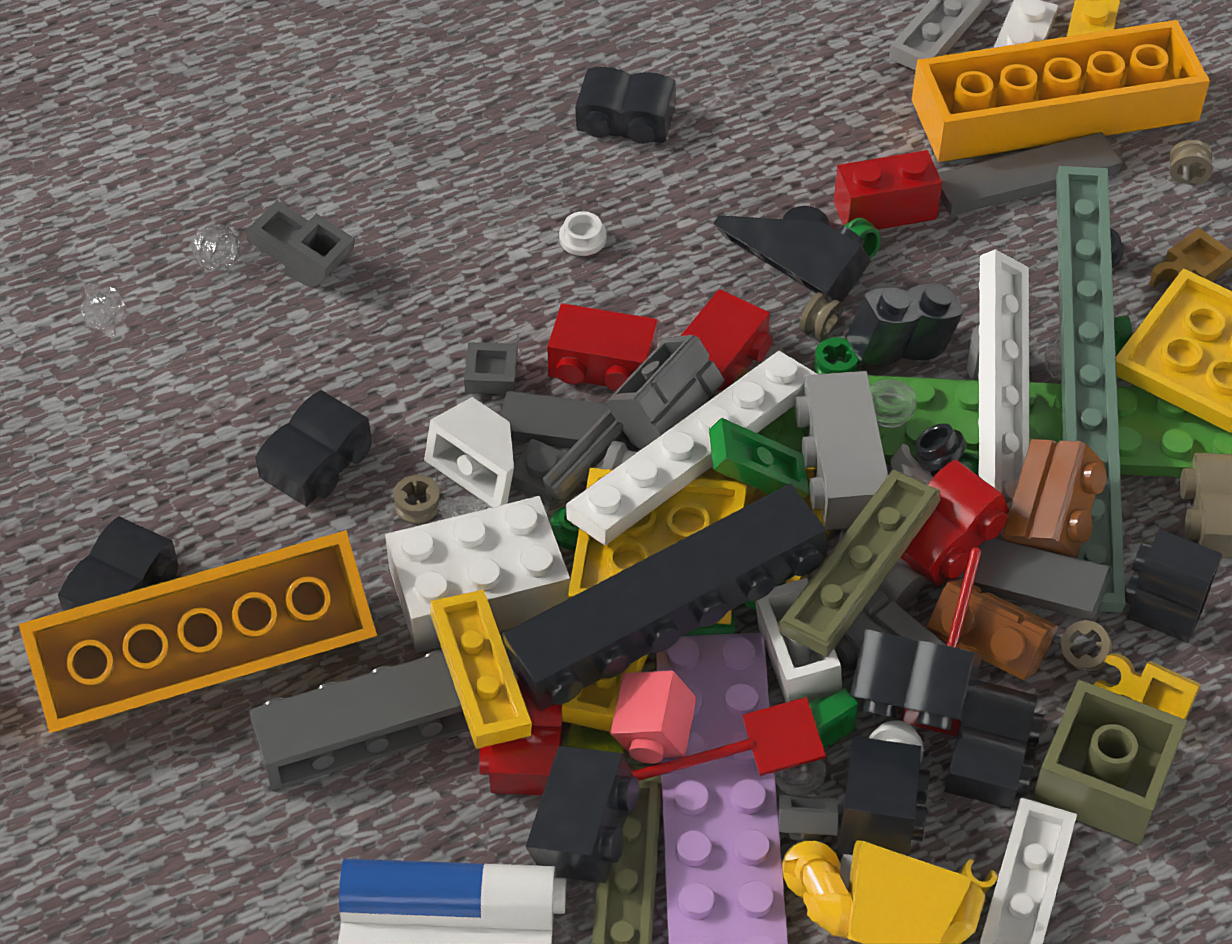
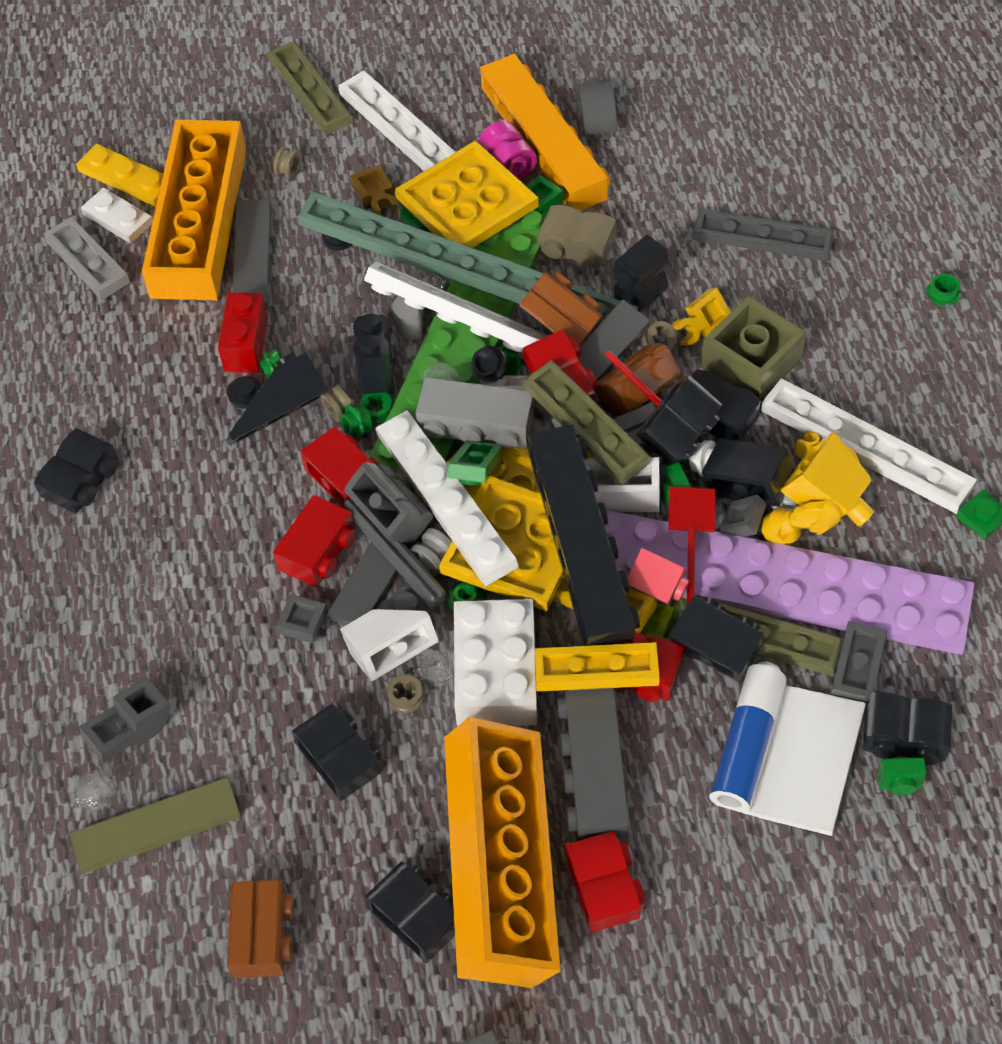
camera: 70 degrees left, 5 degrees up
clear plate [81,282,126,338] -> none
white plate [559,212,607,256] -> none
none -> olive tile [69,777,241,874]
none -> dark orange brick [227,880,294,978]
none -> green plate [340,404,372,440]
none -> red brick [565,831,646,933]

